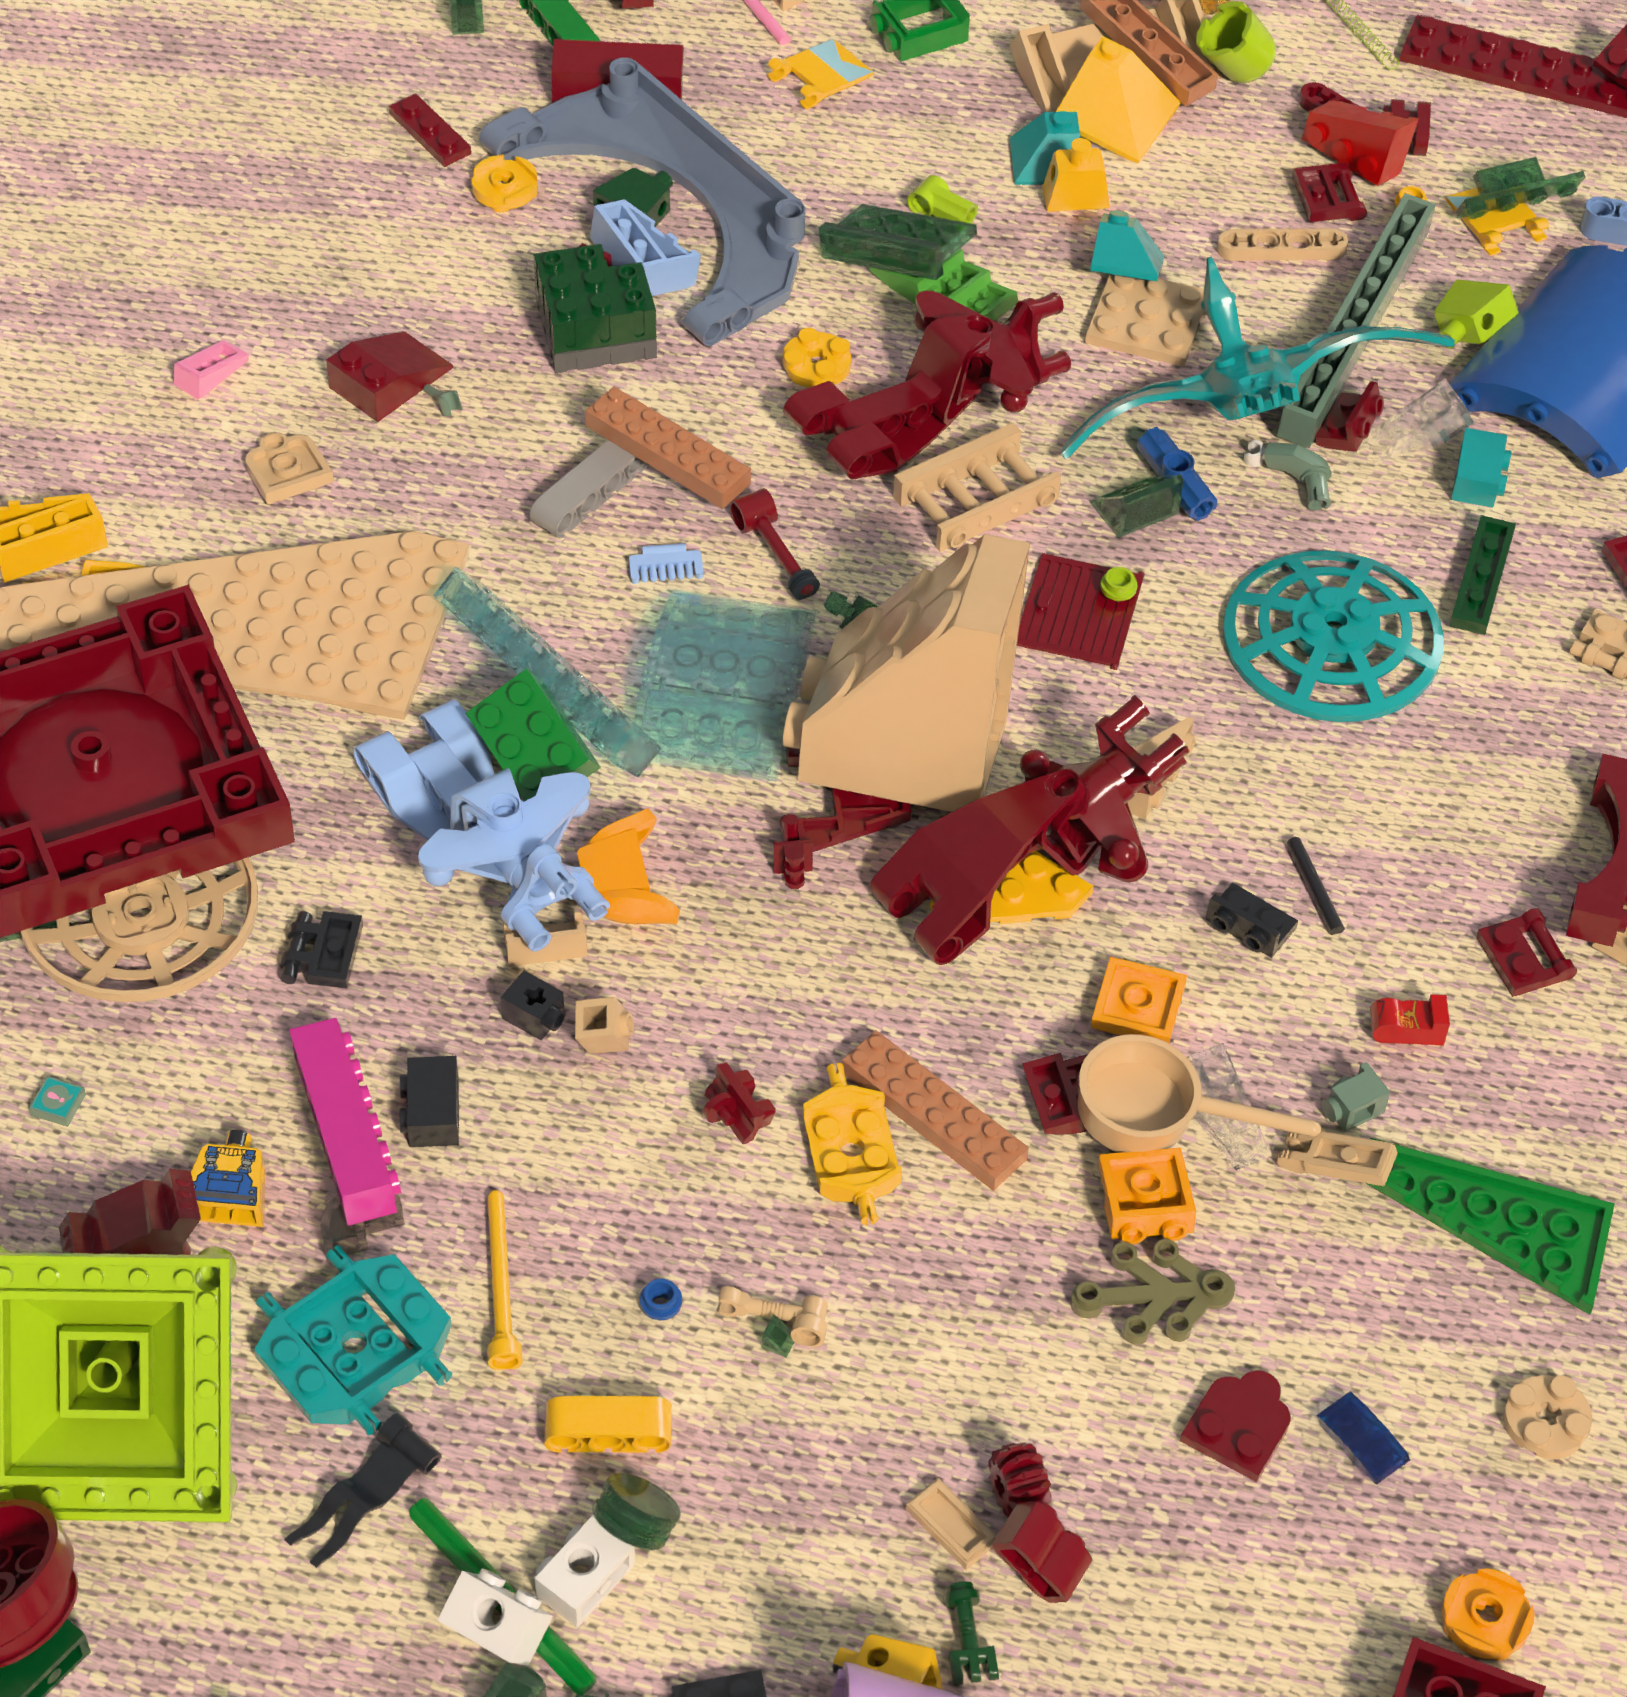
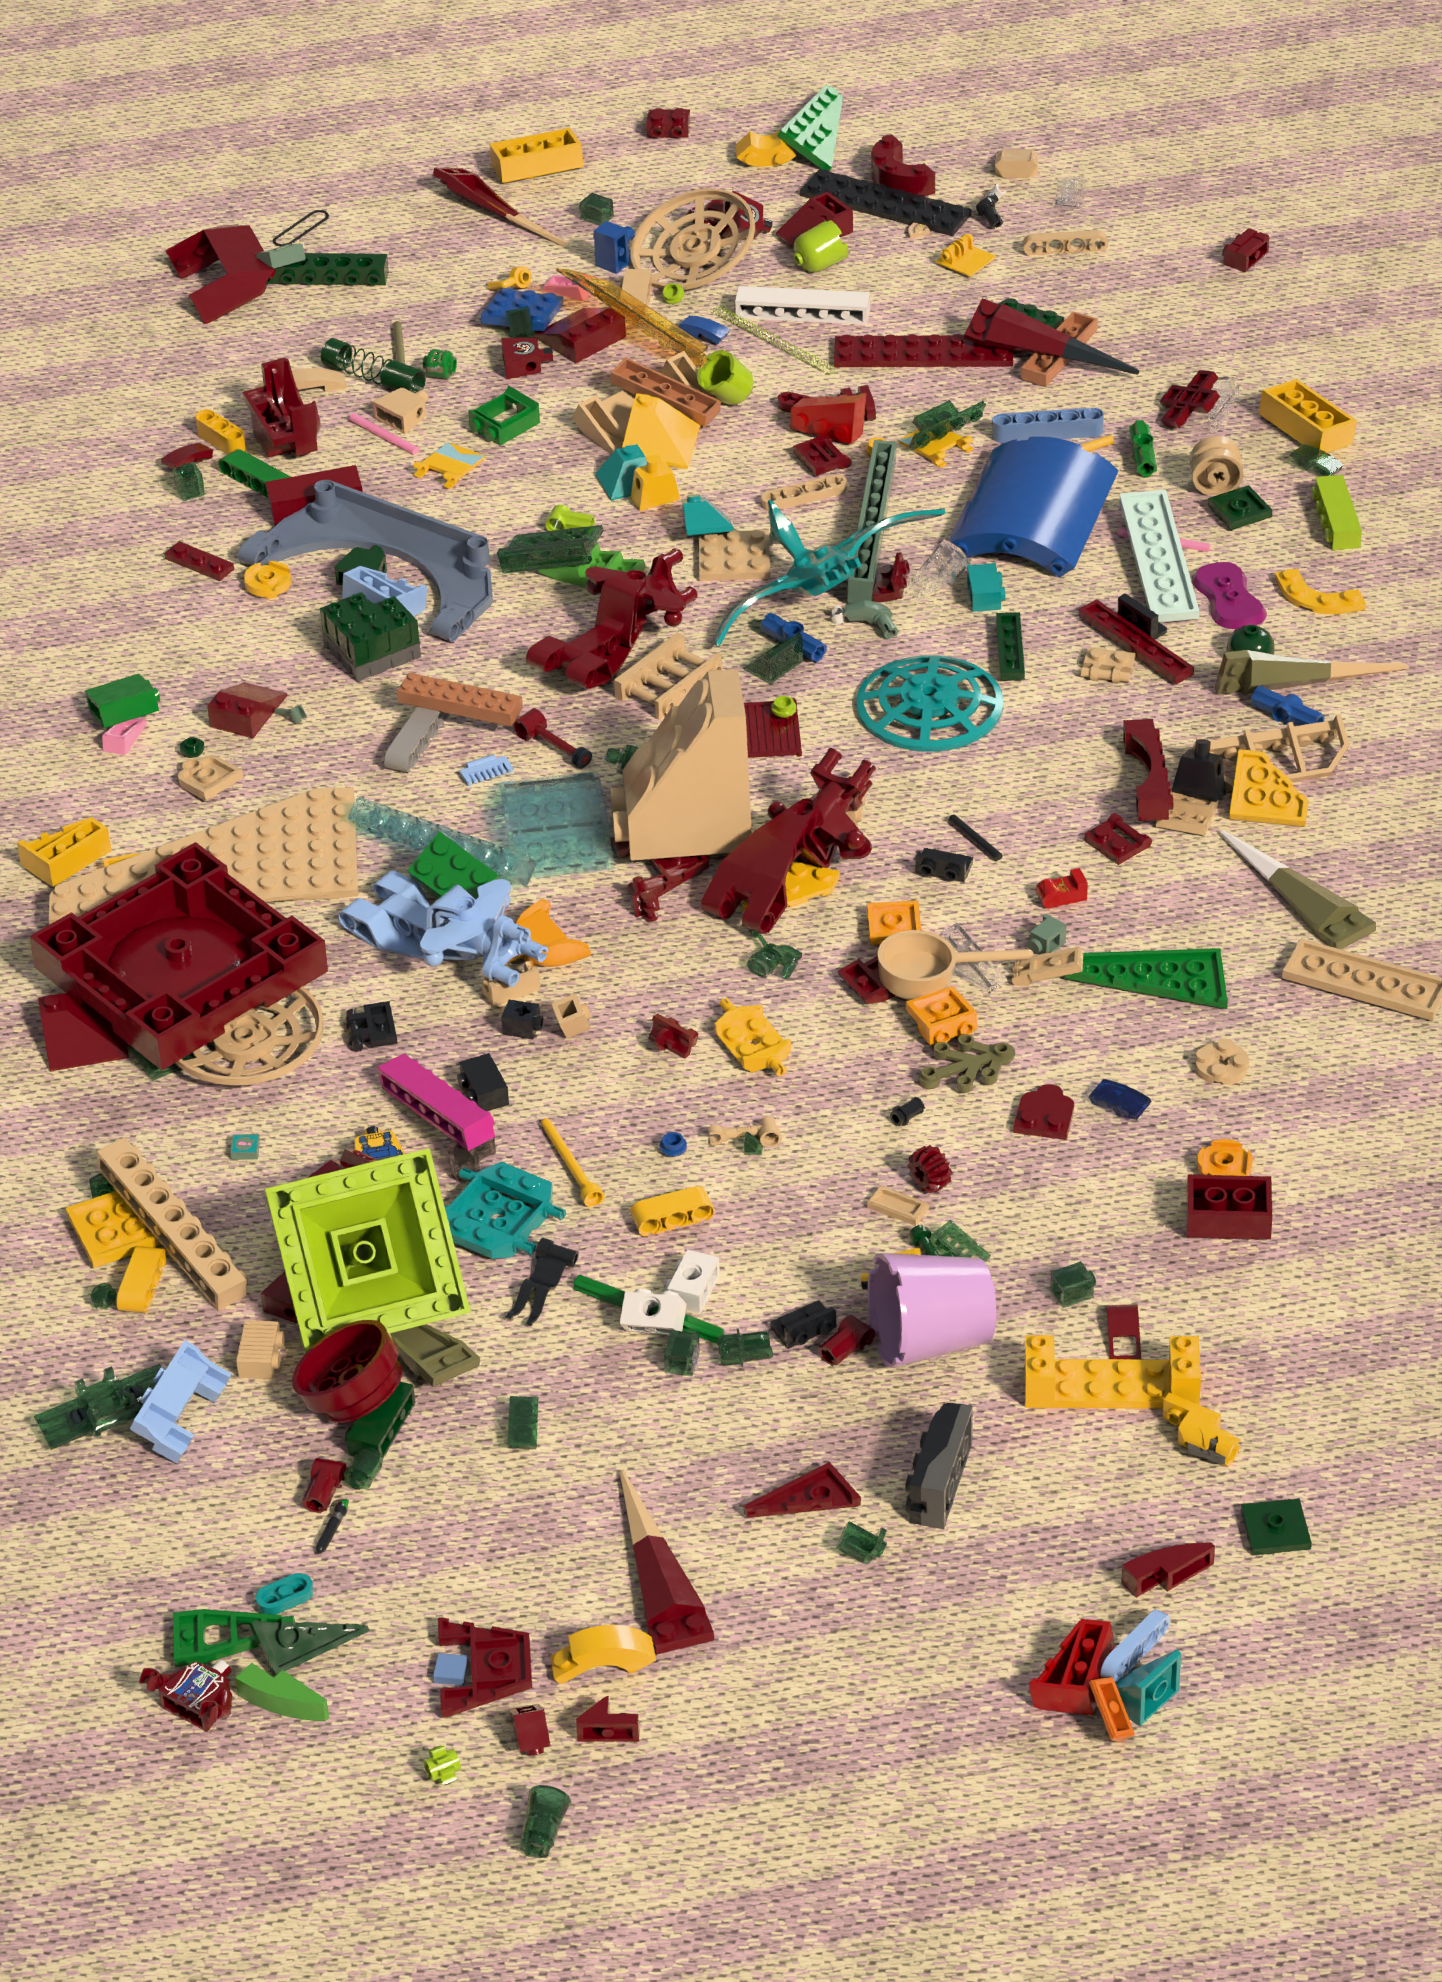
camera: 15 degrees left, 10 degrees down
clear green head [592,1473,681,1550] -> none
yellow plate [782,327,852,388] -> none
nougat piece [842,1030,1029,1191] -> none
dark red brick [992,1501,1093,1603] -> none
lime torso [1434,279,1519,349] -> none
none -> green brick [85,673,160,728]
none -> dark green plate [180,737,205,758]
none -> olive plate [390,1324,480,1387]
none -> clear green piece [747,931,802,979]
none -> black pin [890,1097,925,1126]
none -> clear green slope [930,1220,991,1262]

